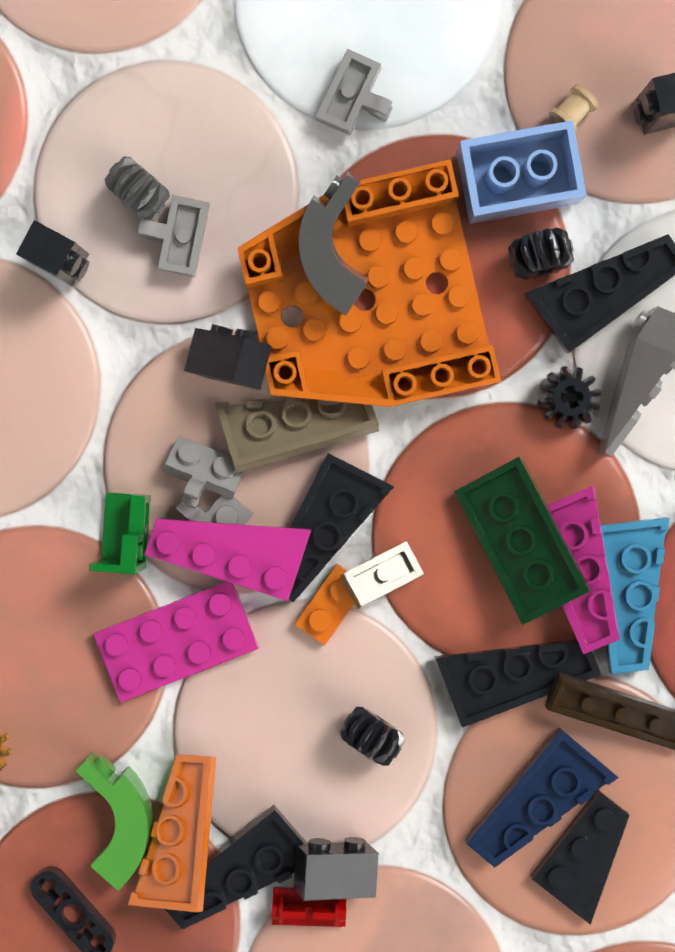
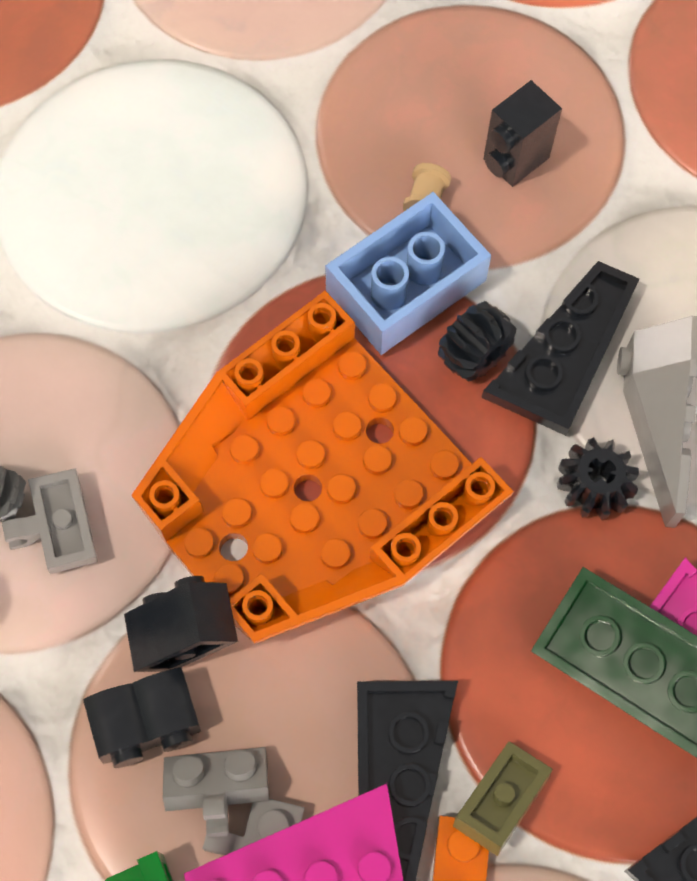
camera: 30 degrees left, 20 degrees down
dark tan wing [215,398,379,473] -> none
dark grey arch [299,172,368,315] -> none
light grey plate [316,49,393,135] -> none
none -> black brick [83,667,201,768]

